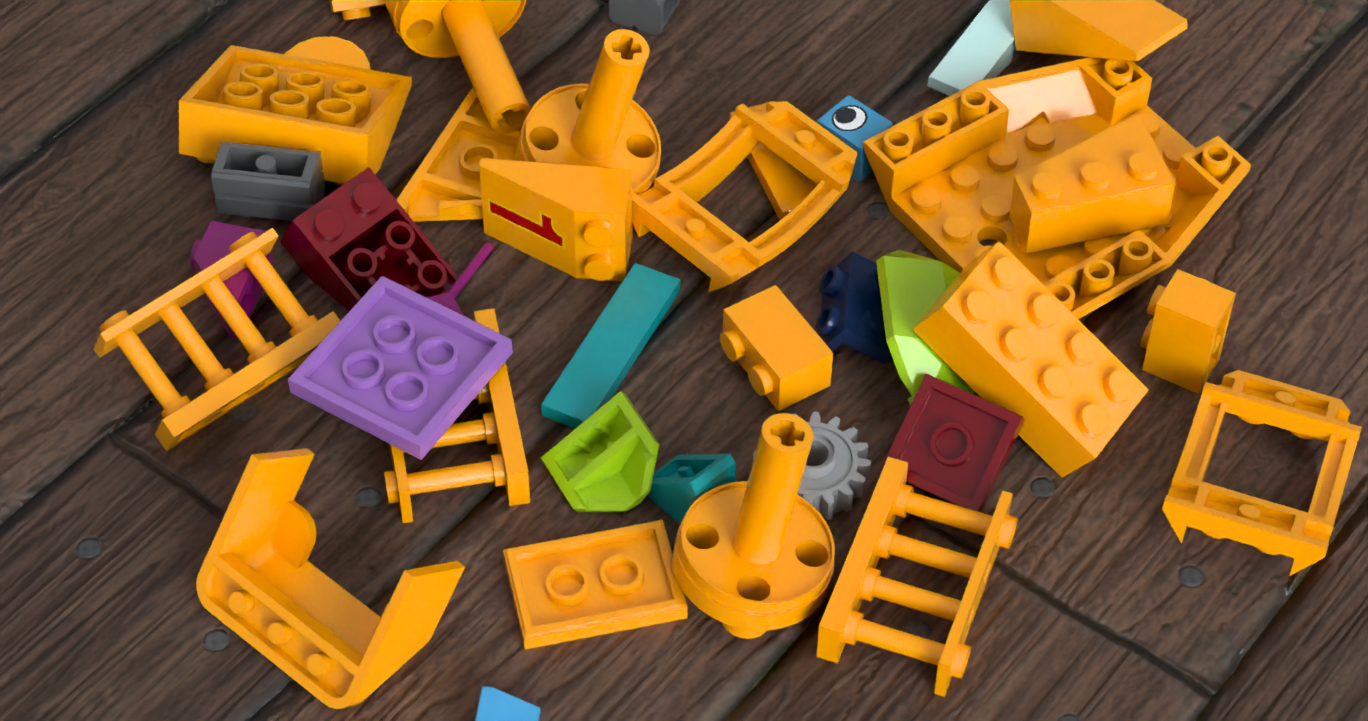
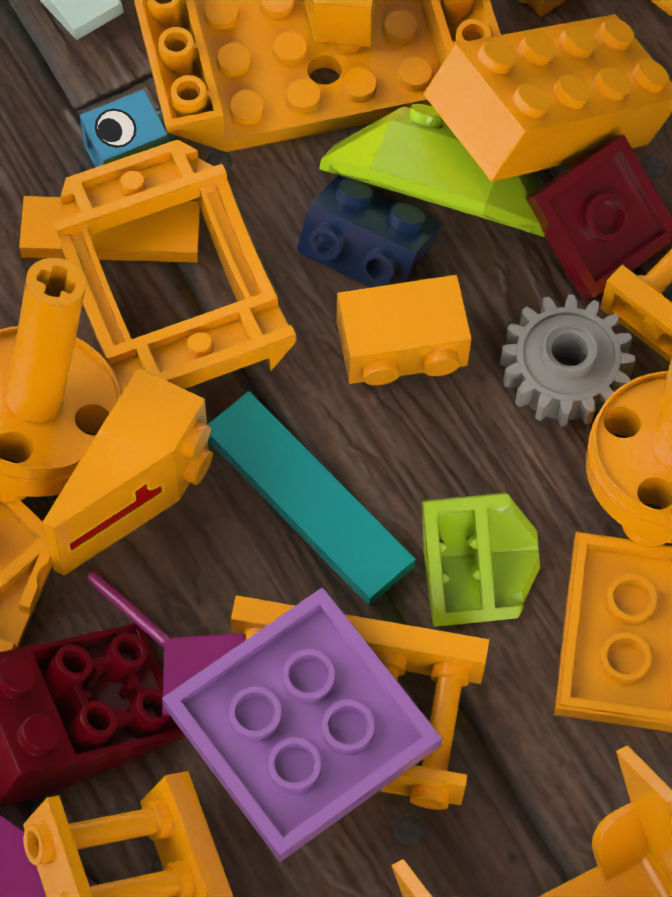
camera: 70 degrees left, 15 degrees up
teal slope [647,454,735,524] -> none

